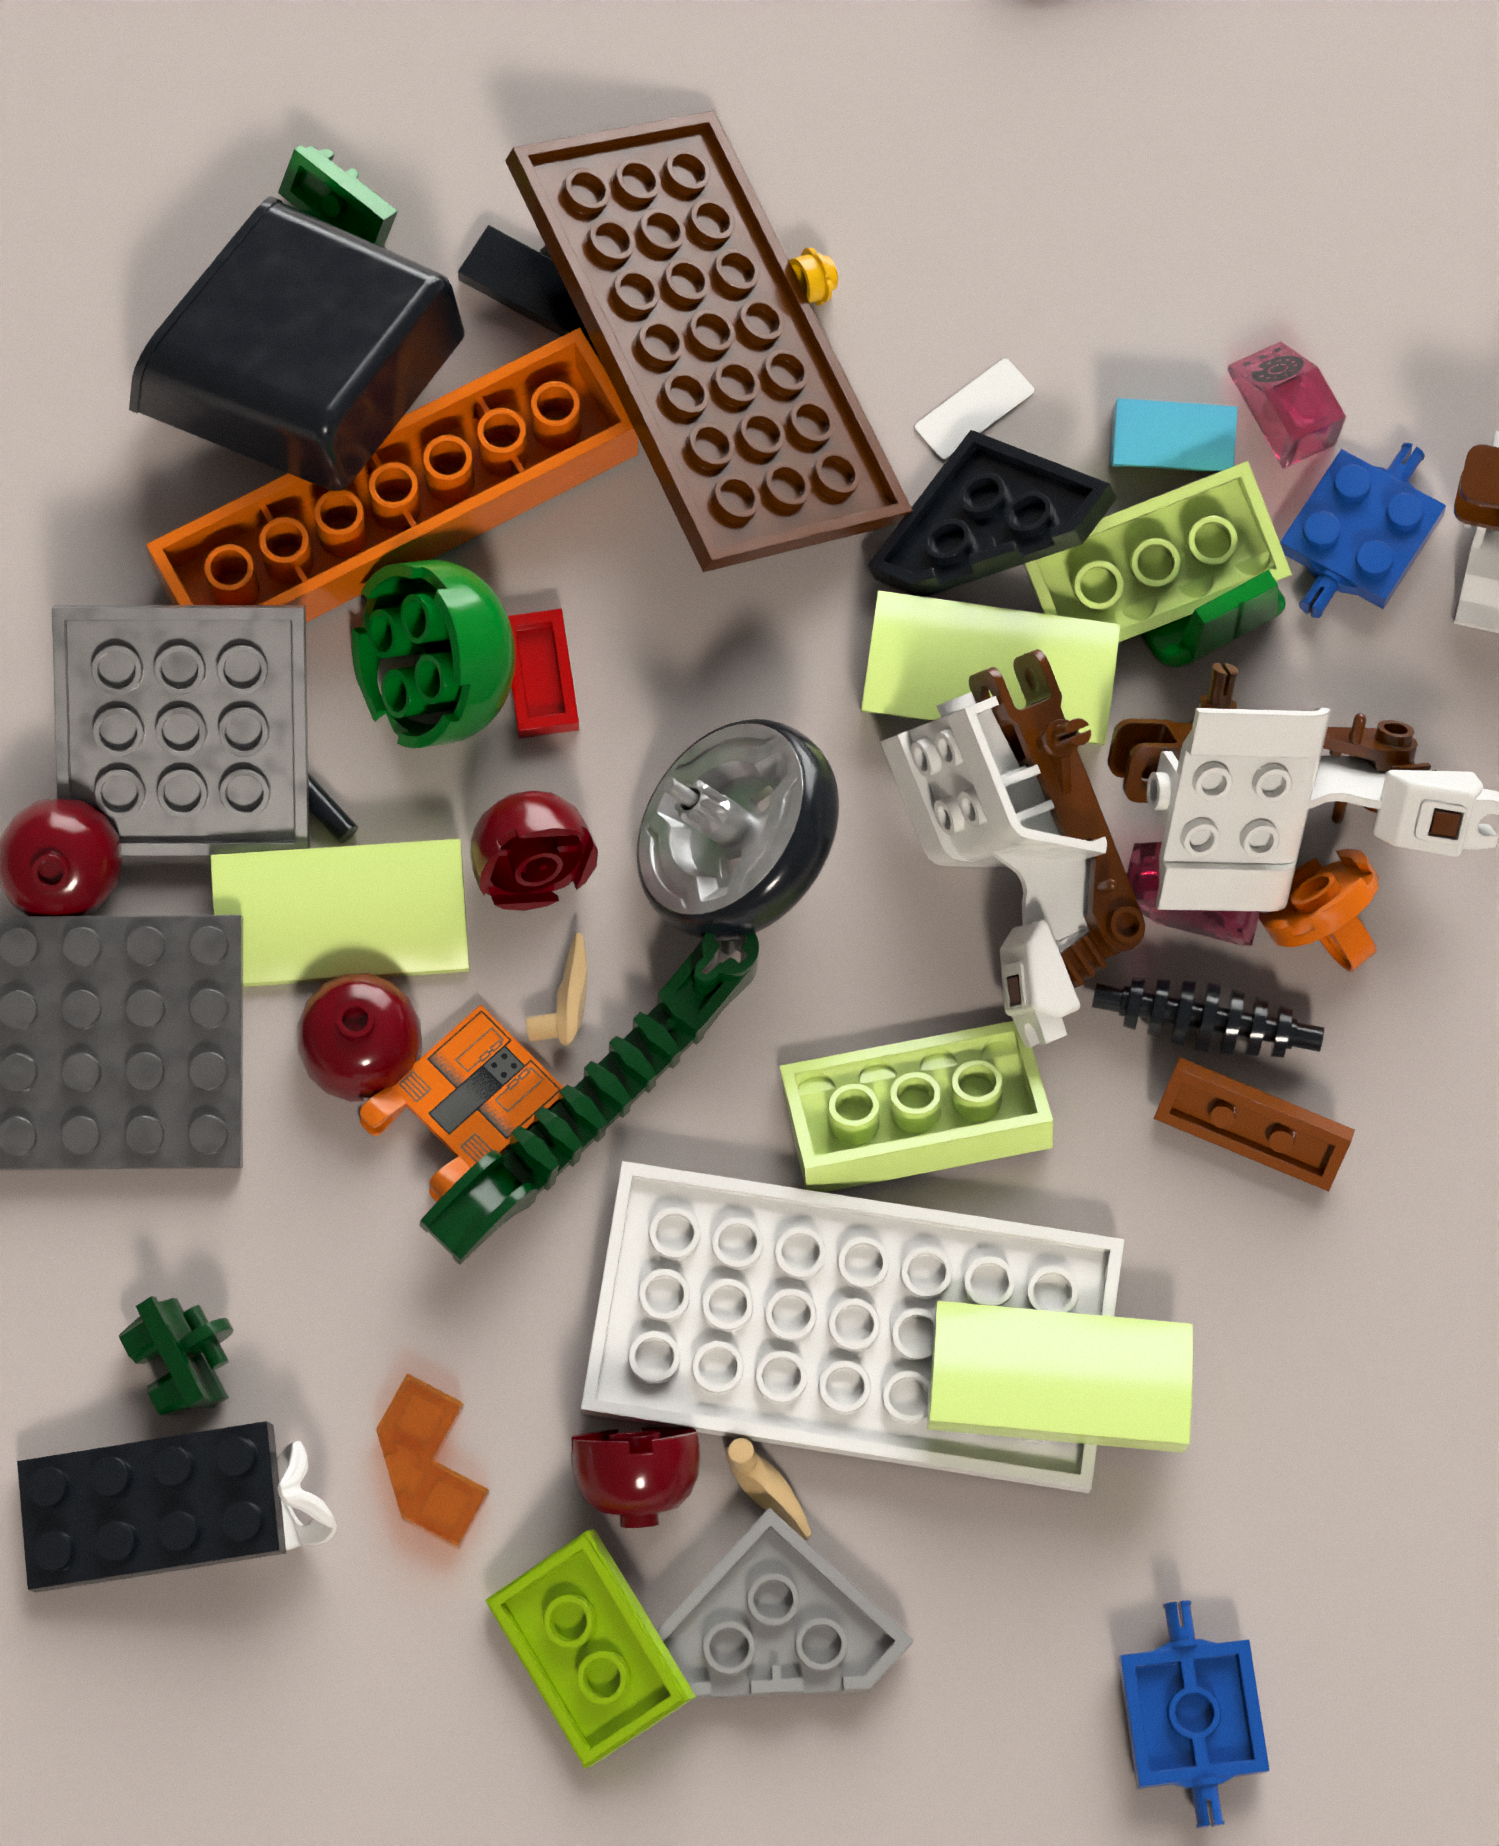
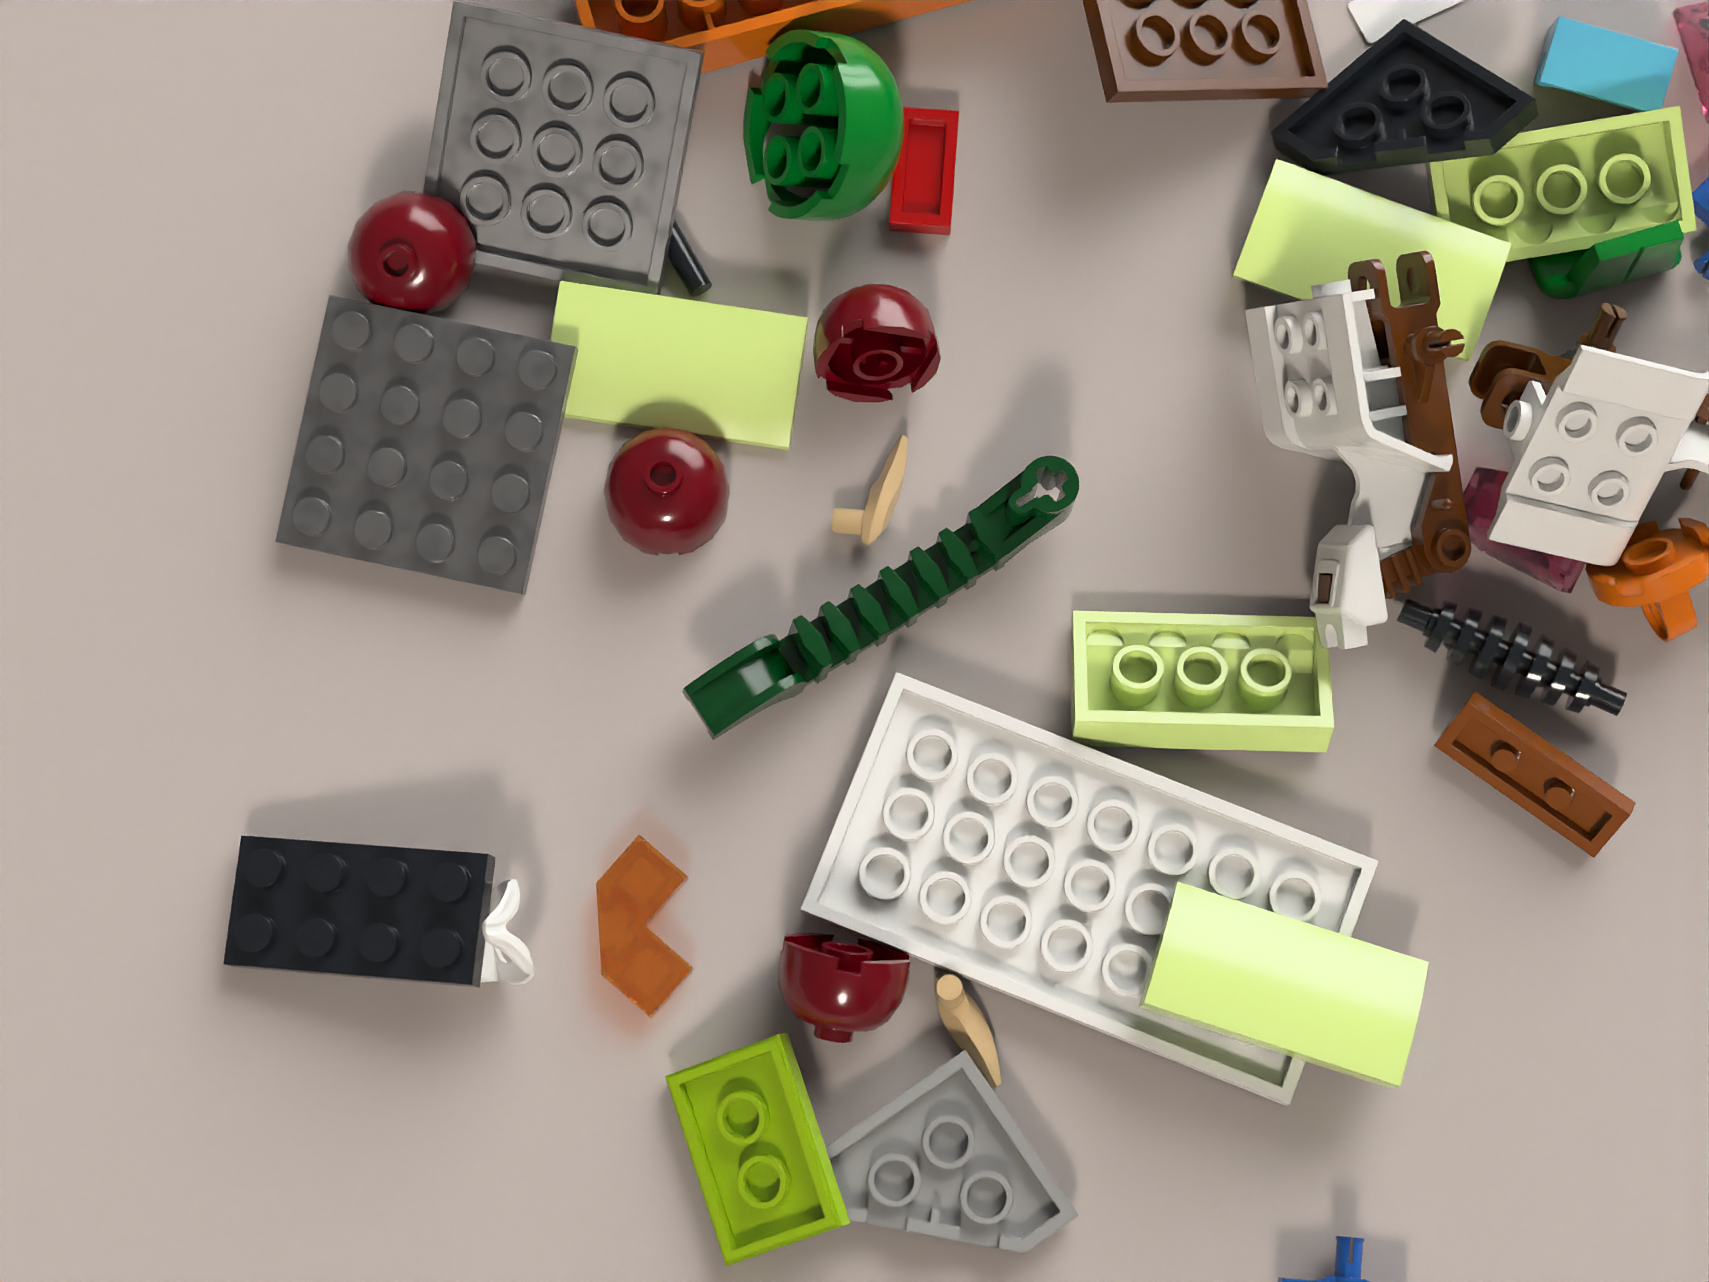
camera: 15 degrees right, 5 degrees up
dark green hips [119,1296,234,1416] -> none
orange flag [359,1005,563,1202] -> none
flat silver wheel [637,719,839,941] -> none

